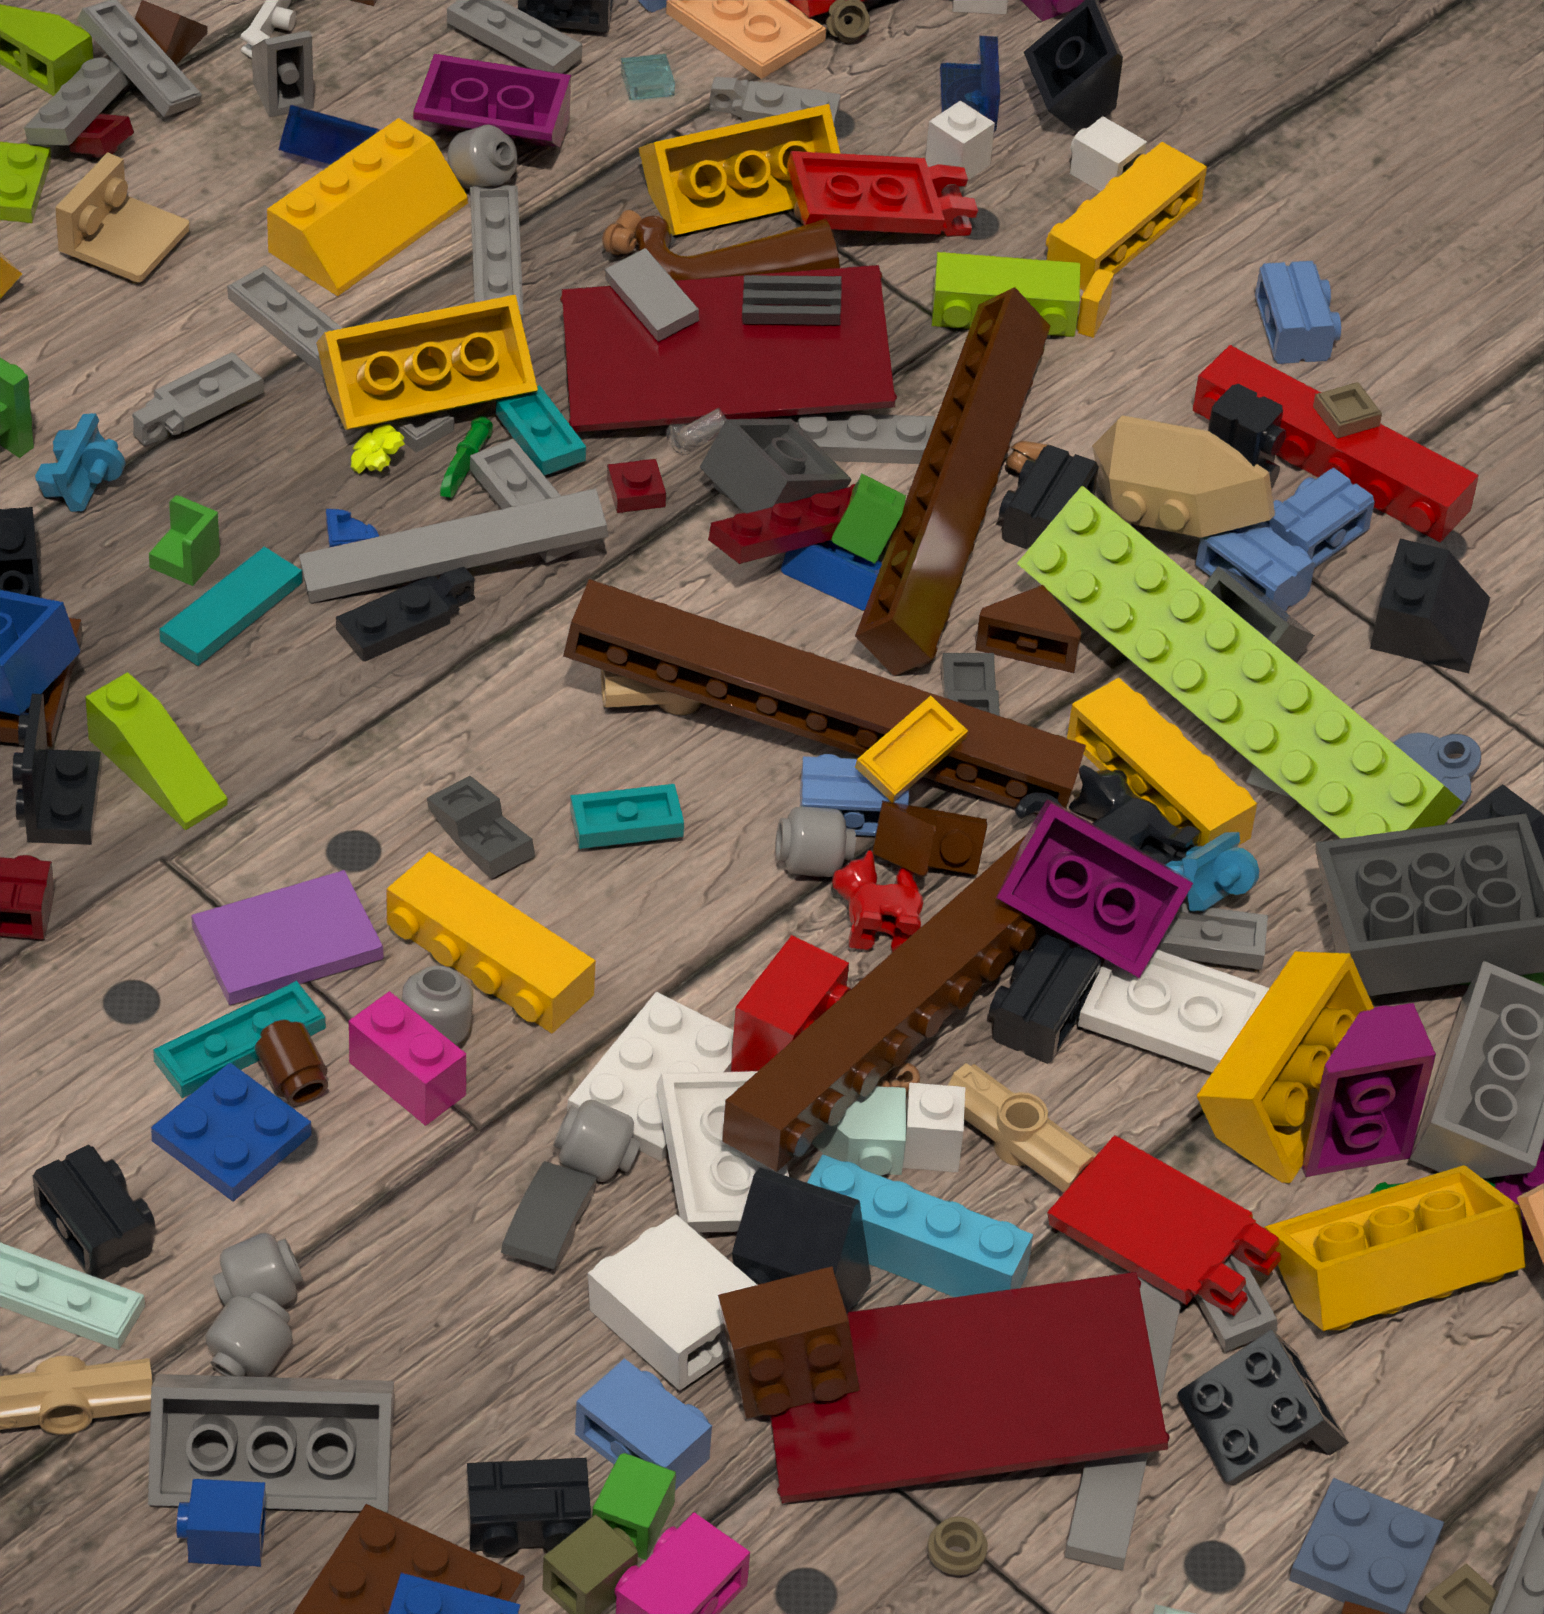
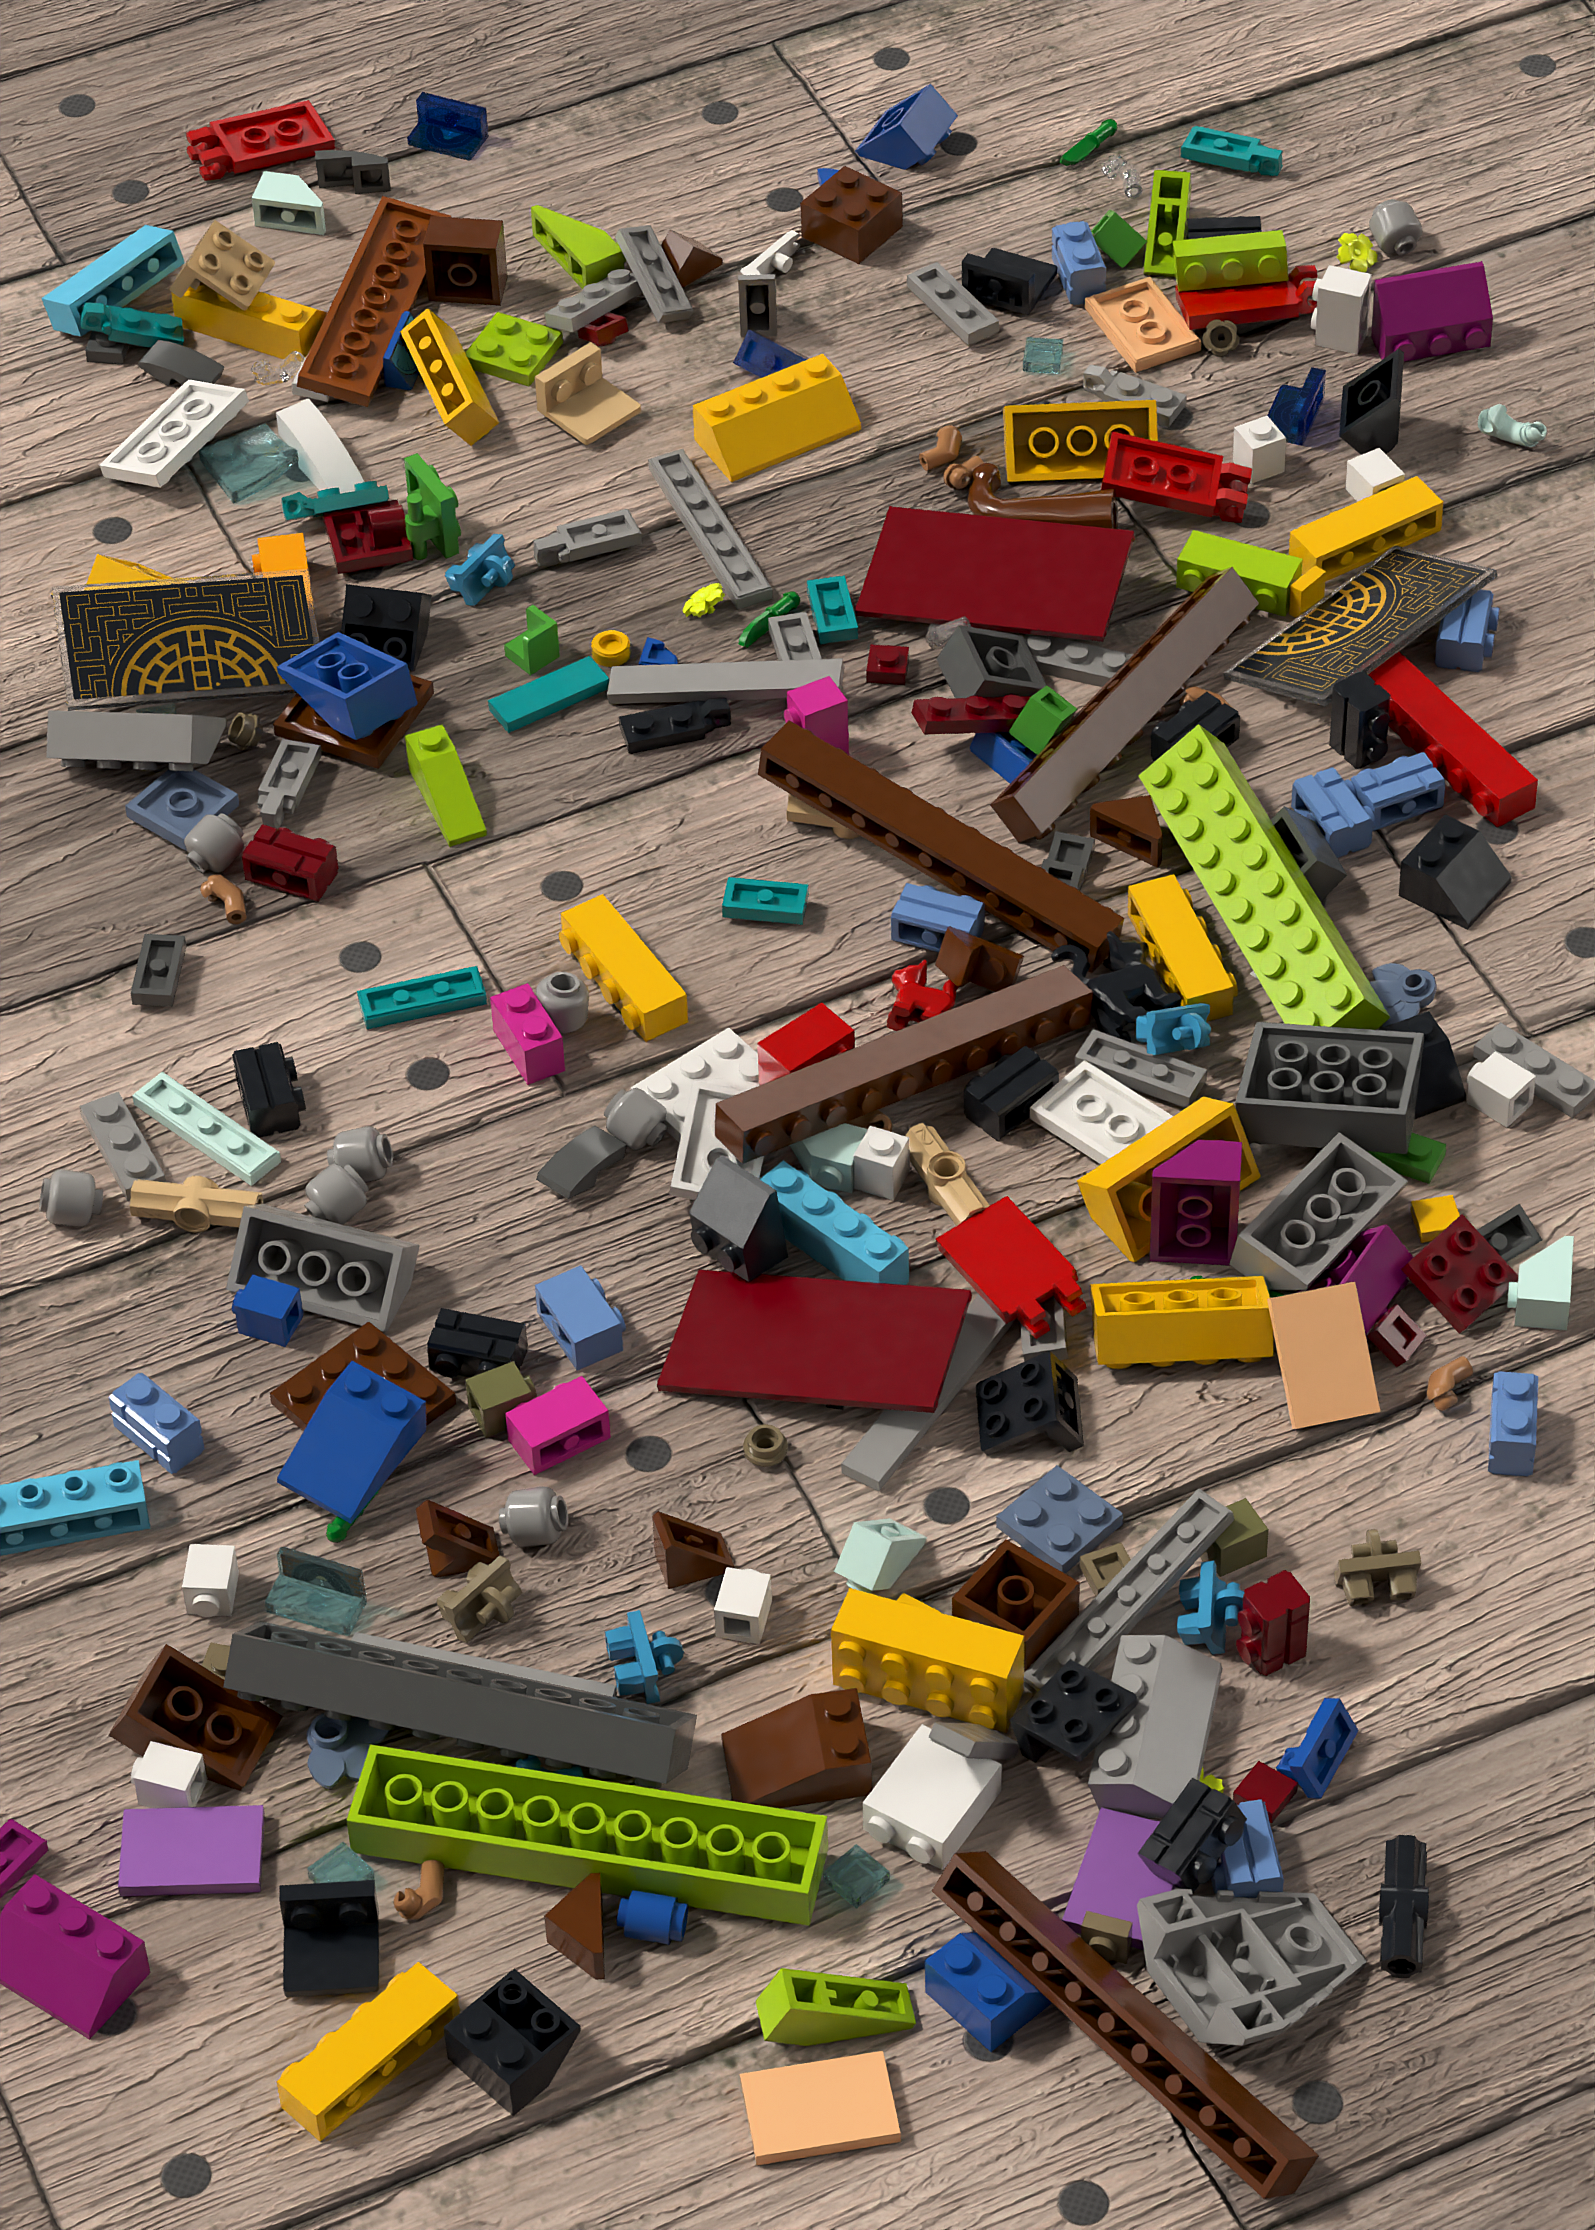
camera: 25 degrees right, 0 degrees up
black bracket [12,694,102,845] -> none
blue plate [151,1063,312,1202] -> none
medium lavender tile [191,870,383,1005] -> none
reddish brown brick [255,1020,328,1106] -> none
yellow slope [316,294,538,430] -> none
magenta slope [413,53,571,148] -> none
dark grey slope [427,776,535,879] -> none
light grey head [447,125,517,190] -> none
light grey tile [470,185,524,324] -> none
white brick [588,1214,757,1391] -> none
bright green panel [592,1453,676,1560] -> none
light grey tile [605,248,699,342] -> none
reddish brown brick [718,1266,860,1419] -> none
dark grey tile [742,275,842,325] -> none
light grey head [776,806,856,877] -> none
yellow tile [855,696,968,803] -> none
magenta slope [997,799,1193,978] -> none
tan wedge [1092,415,1275,538] -> none
dark tan tile [1313,382,1382,438] -> none
none -> yellow tile [591,630,631,667]
none -> dark pink brick [784,676,849,755]
none -> medium nougat arm [919,425,962,471]
none -> black piece [1223,545,1498,707]
none -> light aqua piece [1477,404,1547,447]

